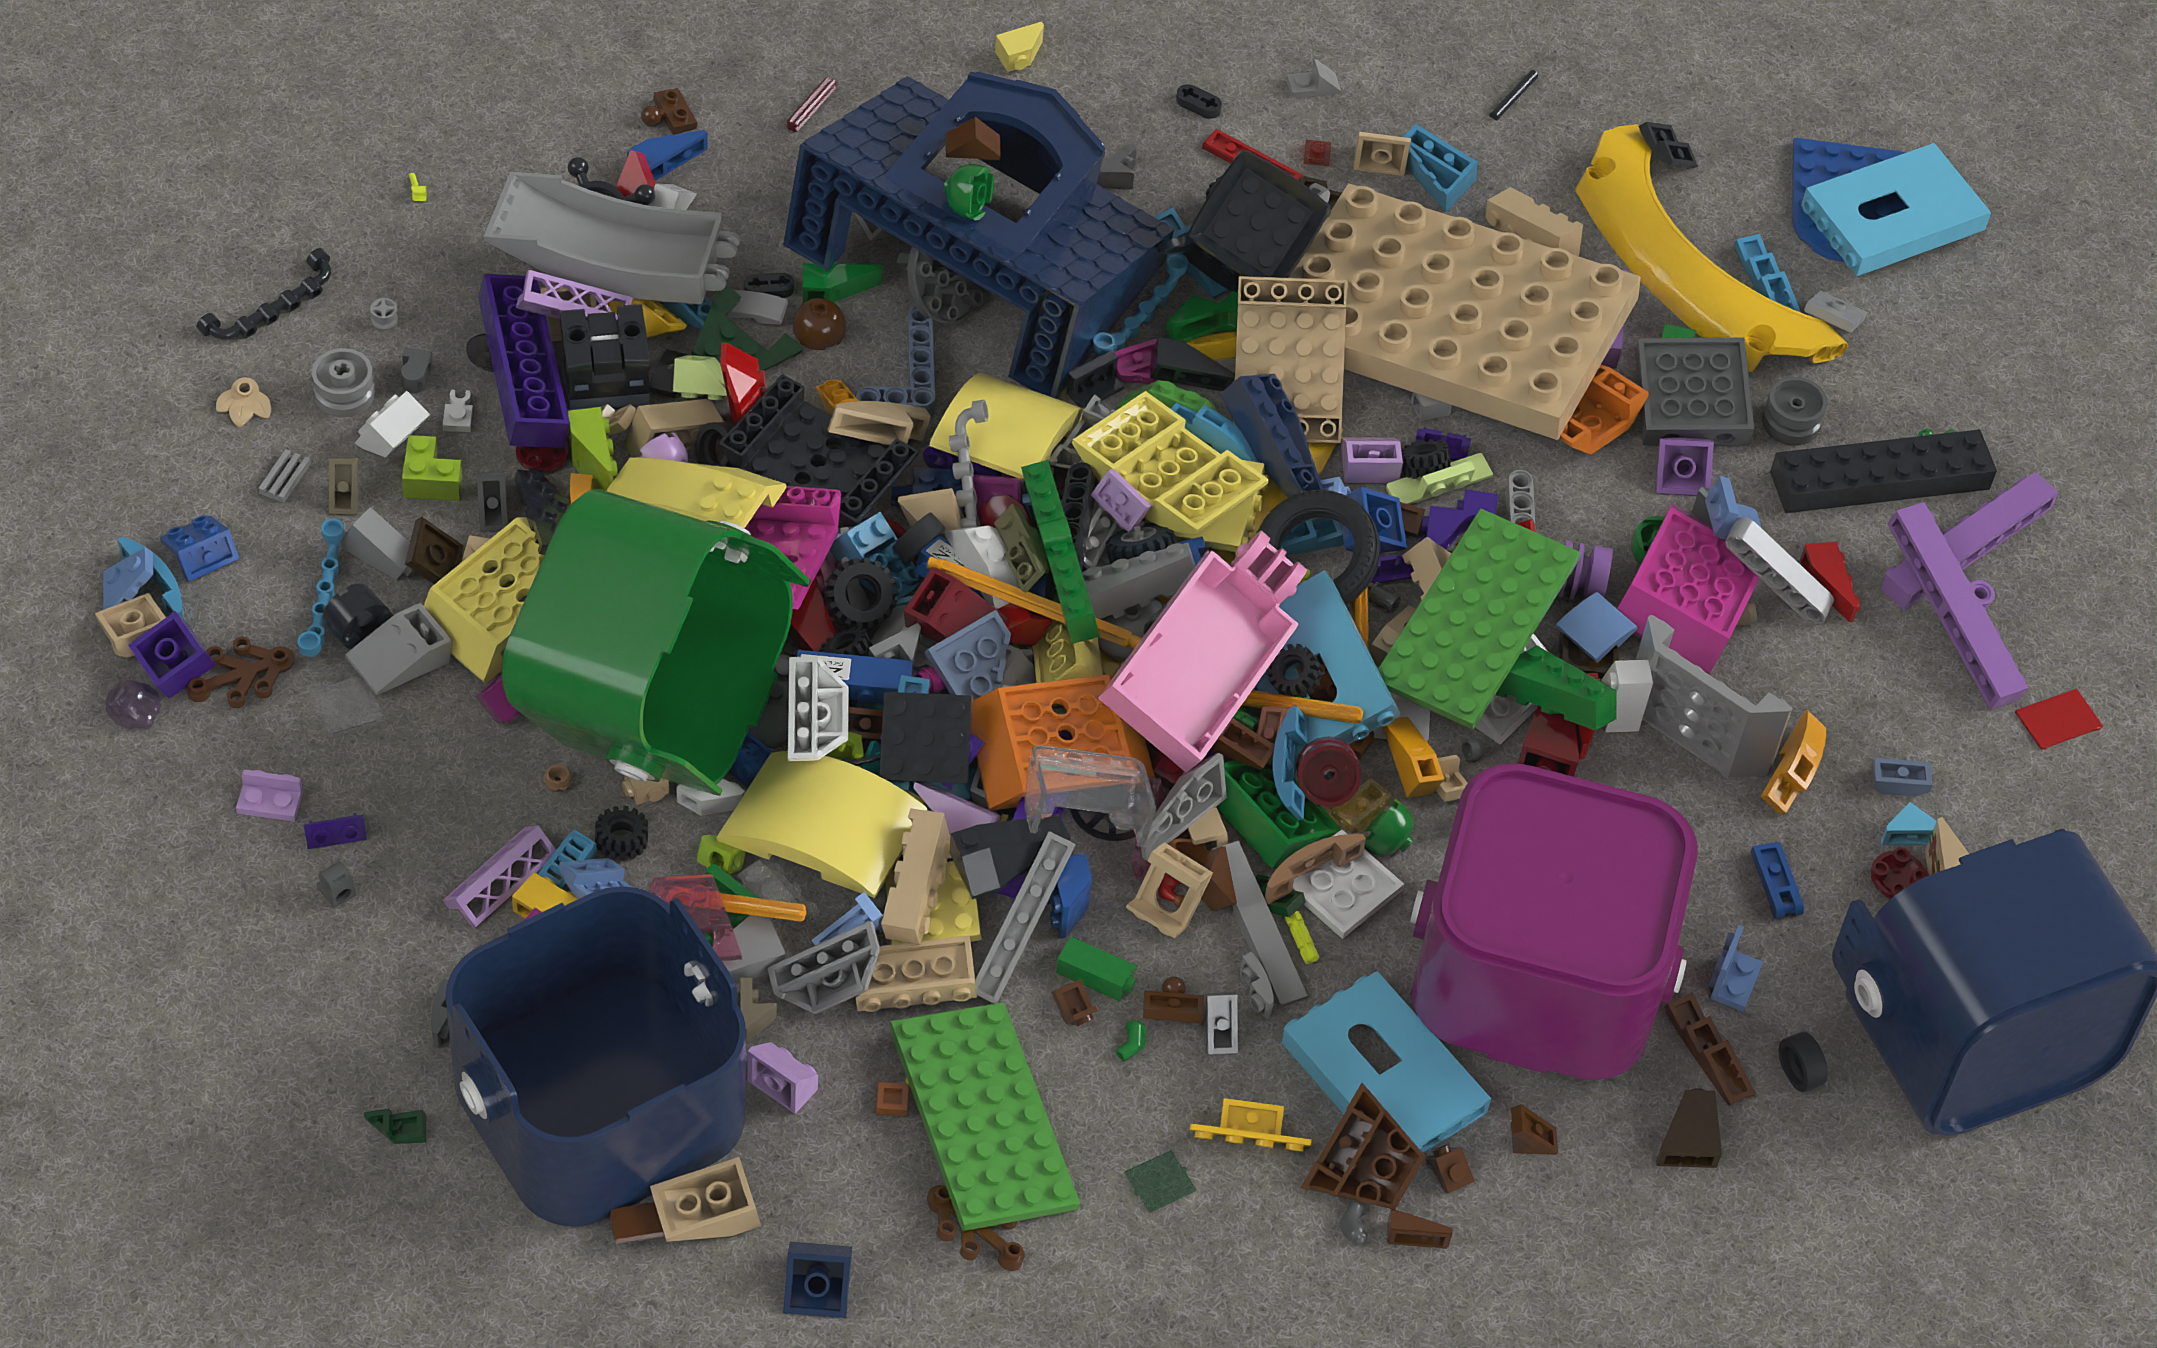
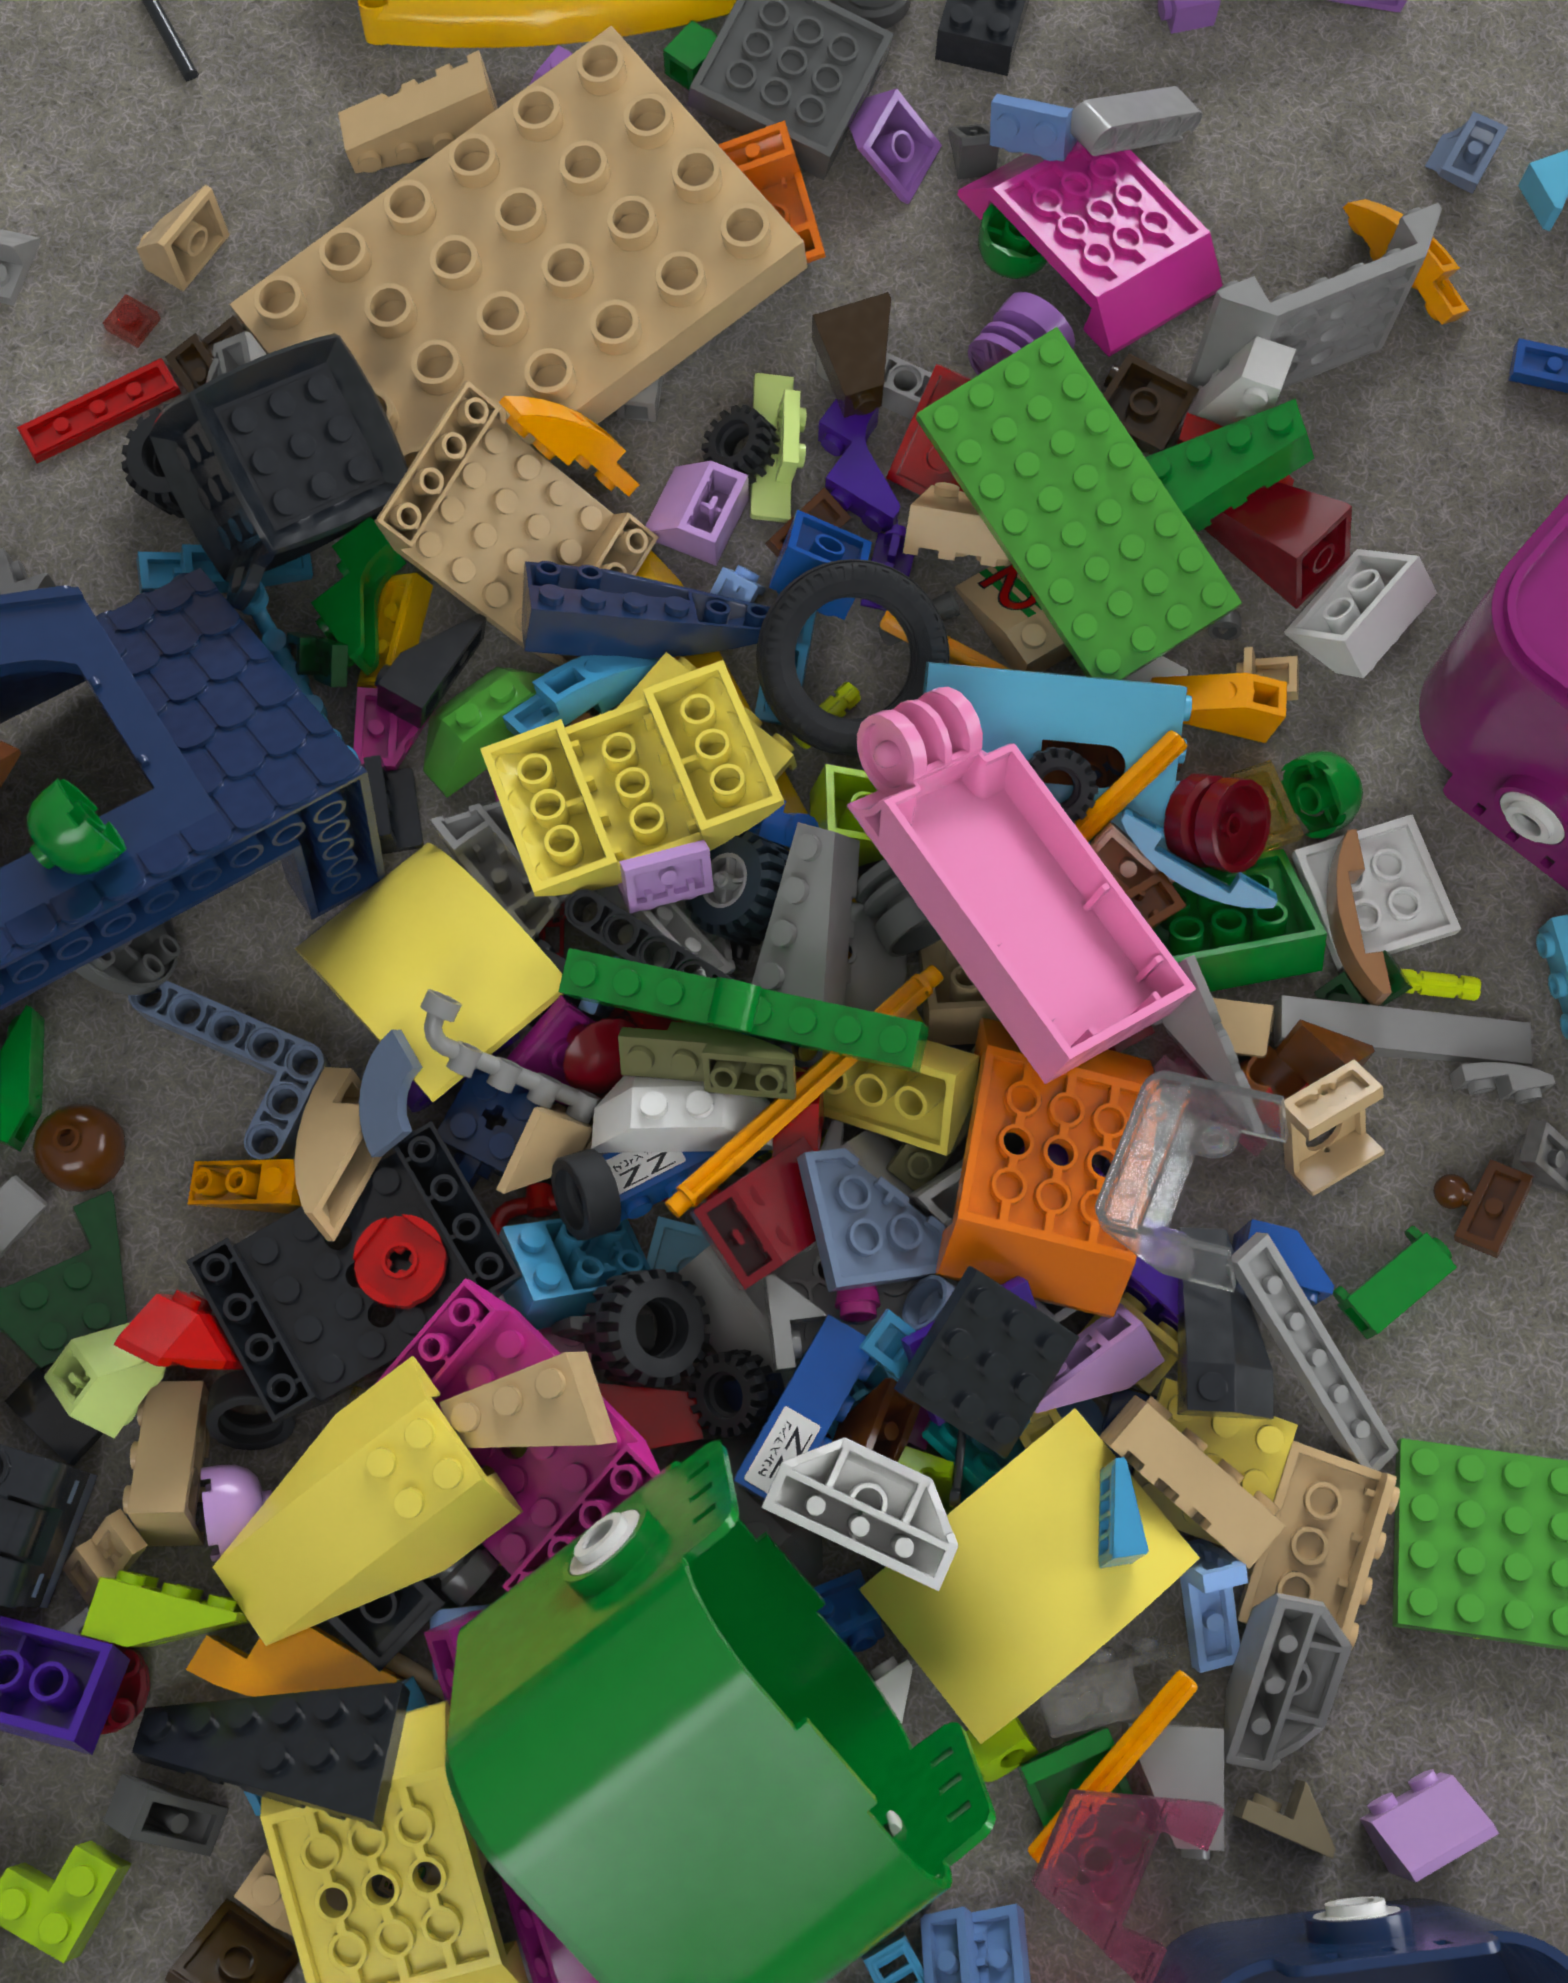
camera: 60 degrees left, 20 degrees up
dark orange plate [876,1082,909,1116] -> none
reddish brown bracket [1051,979,1100,1026] -> none
green arm [1115,1020,1146,1062] -> none
dark azure wedge [1403,124,1478,212] -> none
dark purple hinge [1415,427,1471,461] -> none
medium blue slope [1556,592,1638,663] -> none
red slope [1800,541,1860,622] -> none
none -> dark green slope [287,632,348,687]
none -> red plate [353,1215,449,1309]
none -> sand blue tile [359,1030,423,1157]
none -> tan wedge [439,1351,617,1448]
none -> light orange slope [498,396,640,496]
none -> dark brown slope [812,292,891,418]
none -> dark azure slope [1098,1457,1149,1568]

